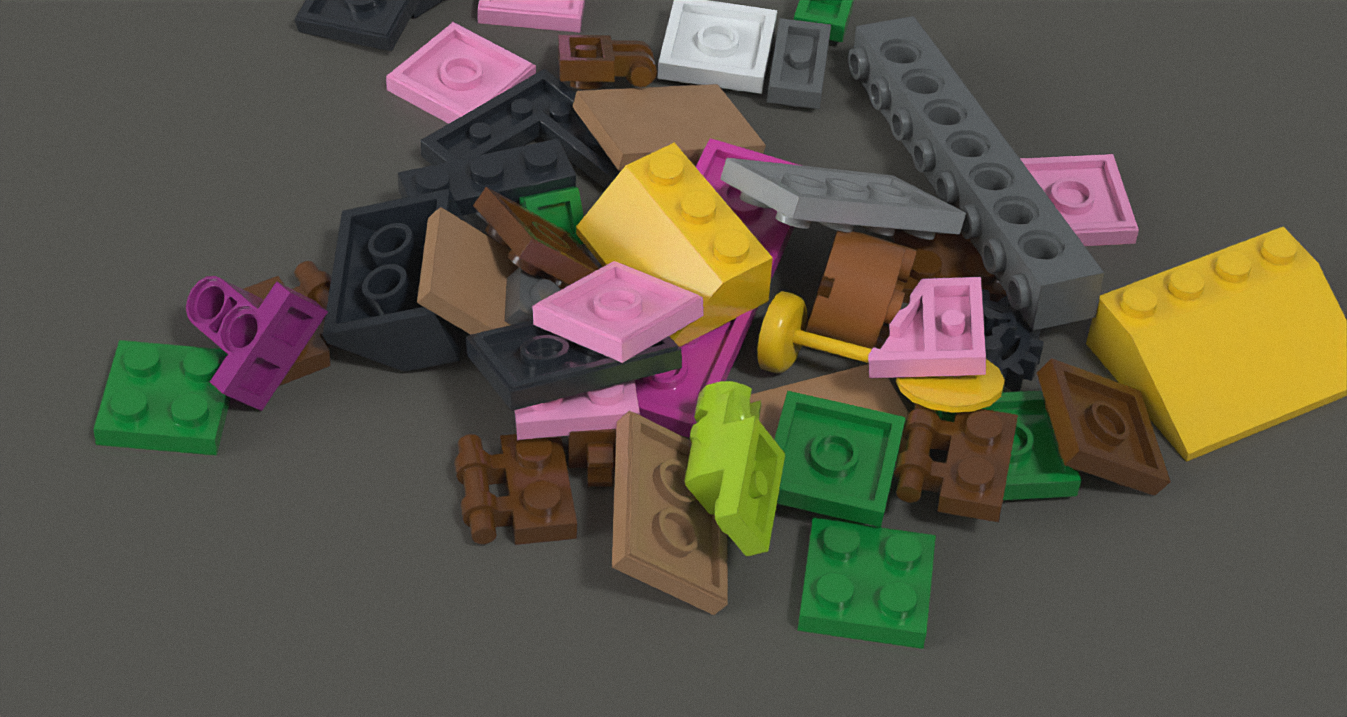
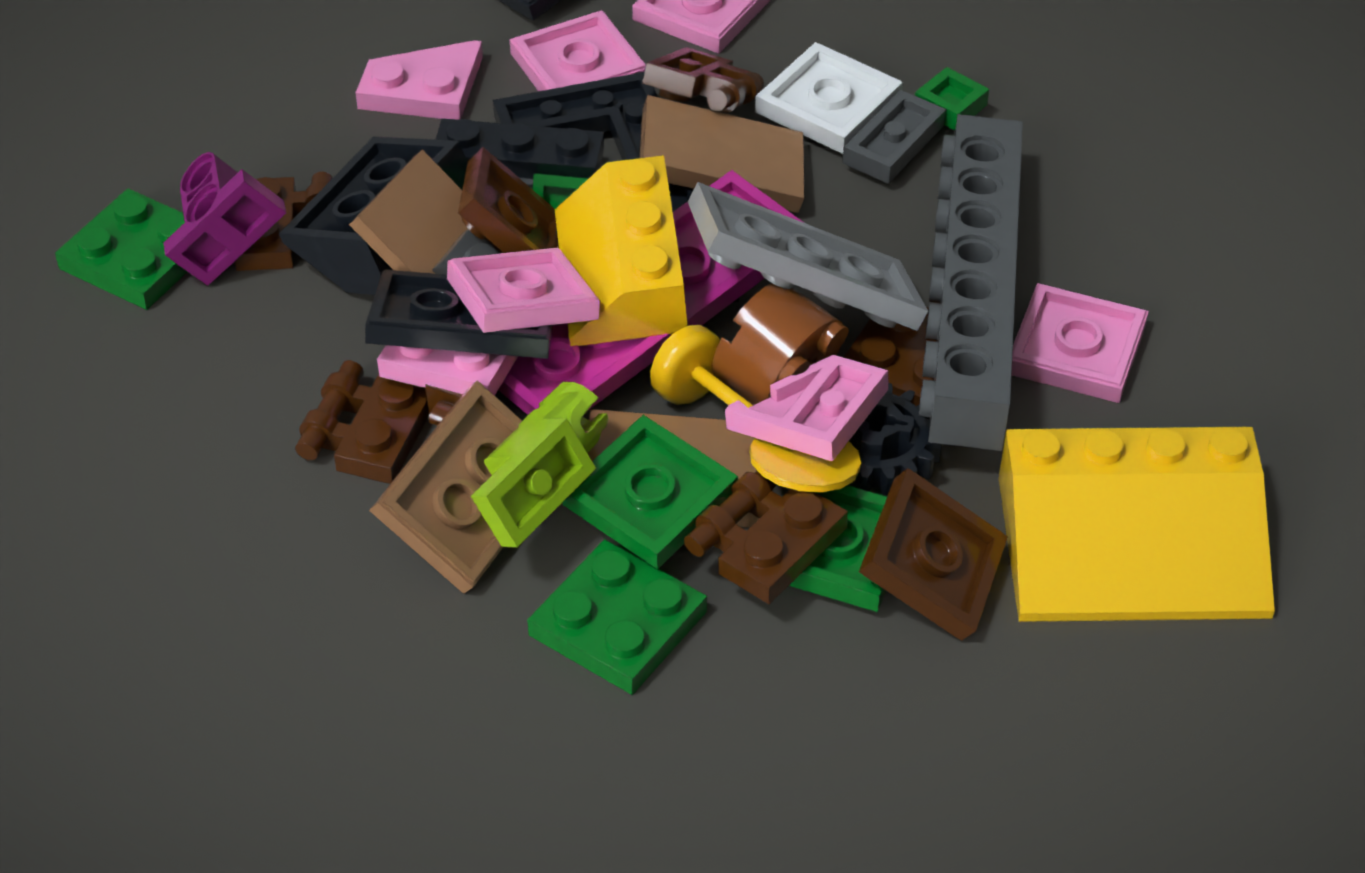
camera: 30 degrees right, 0 degrees up
none -> bright pink wing [356,40,483,120]

